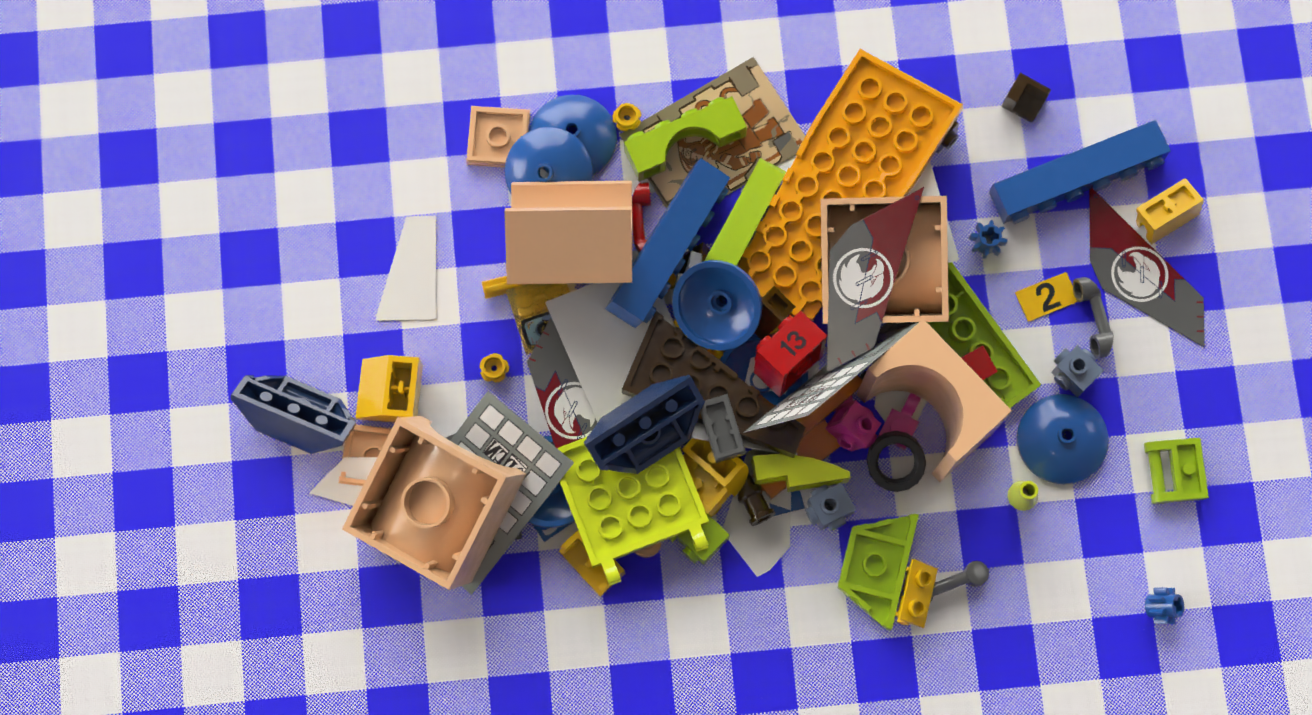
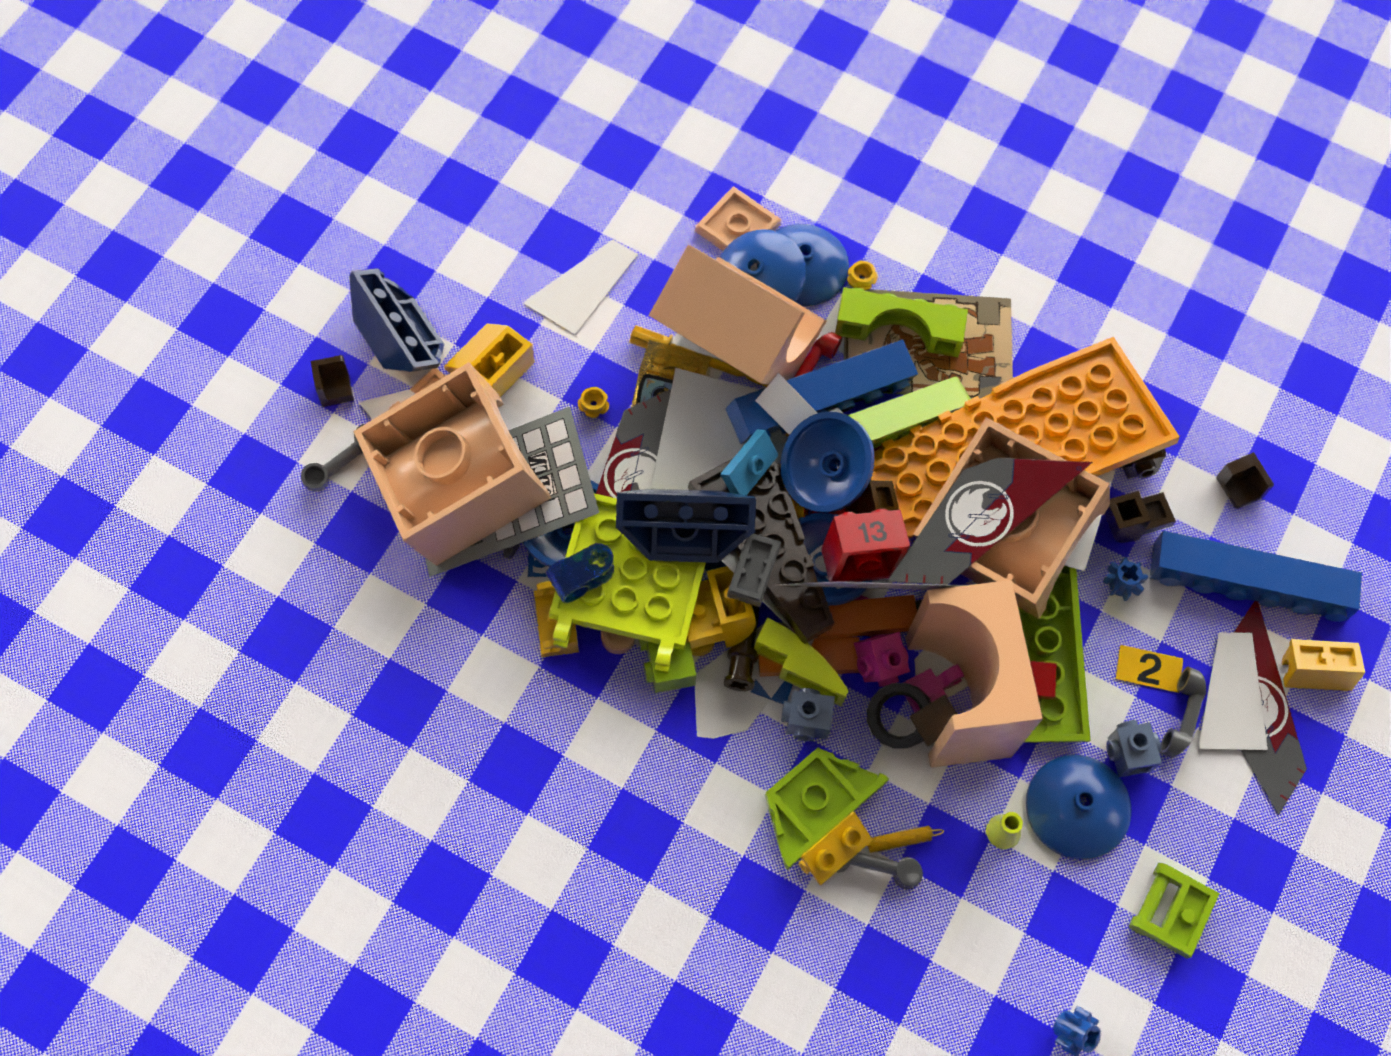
camera: 30 degrees right, 10 degrees down
none -> dark grey bar [301,424,364,491]
none -> dark brown panel [310,355,354,407]
none -> clear blue piece [546,543,614,603]
none -> dark azure plate [720,429,779,495]
none -> white sticker [755,373,817,435]
none -> yellow piece [864,825,944,853]
none -> dark brown panel [910,695,957,747]
none -> dark brown brick [1104,491,1176,543]
none -> white sticker [1199,632,1268,750]

